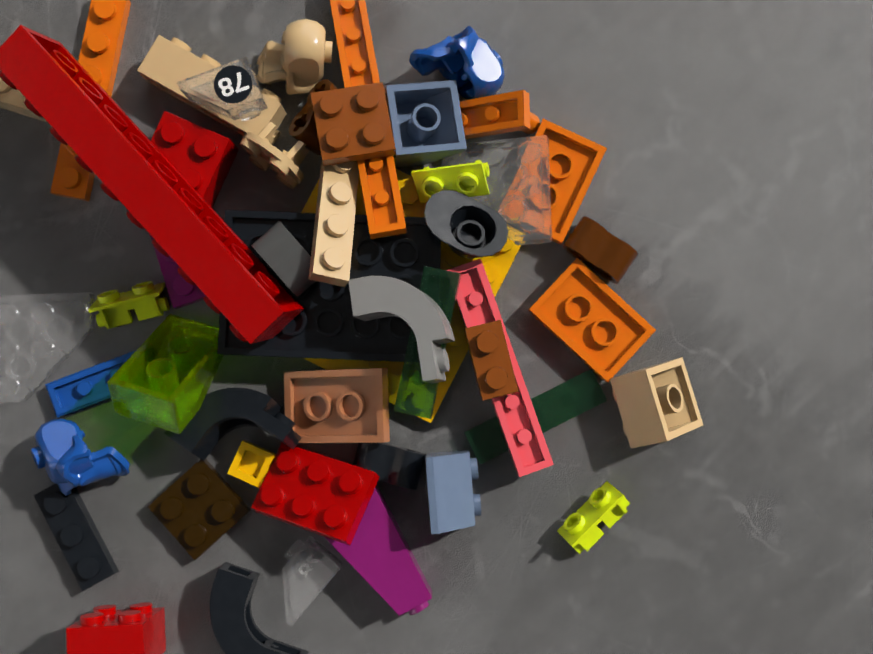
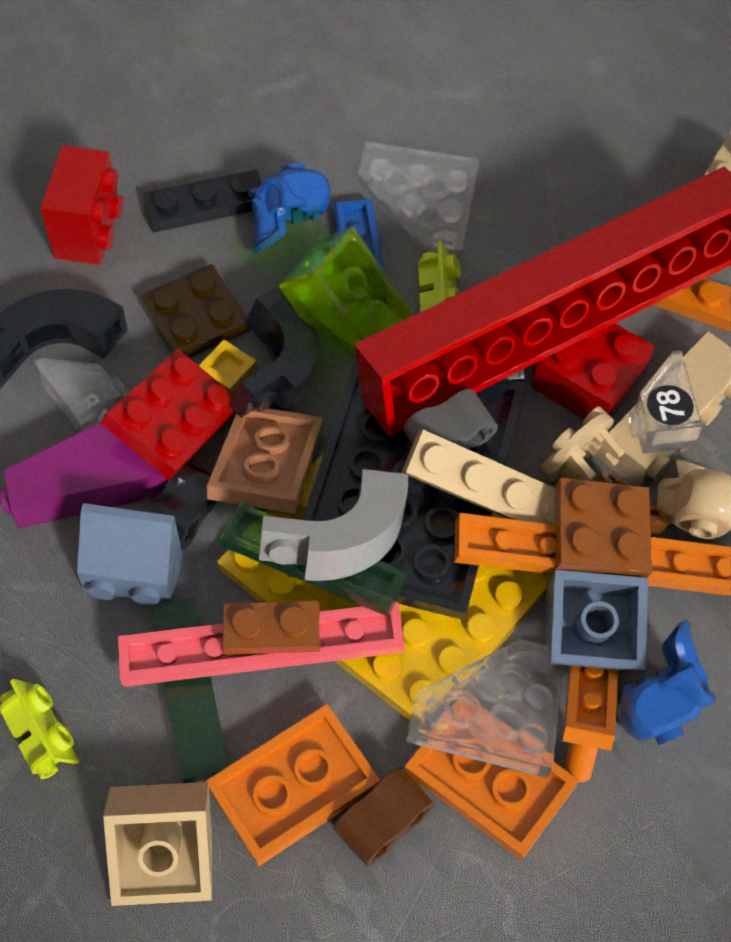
camera: 100 degrees right, 25 degrees down
neon yellow hinge [411,160,490,203] -> none
black piece [424,190,508,259] -> none

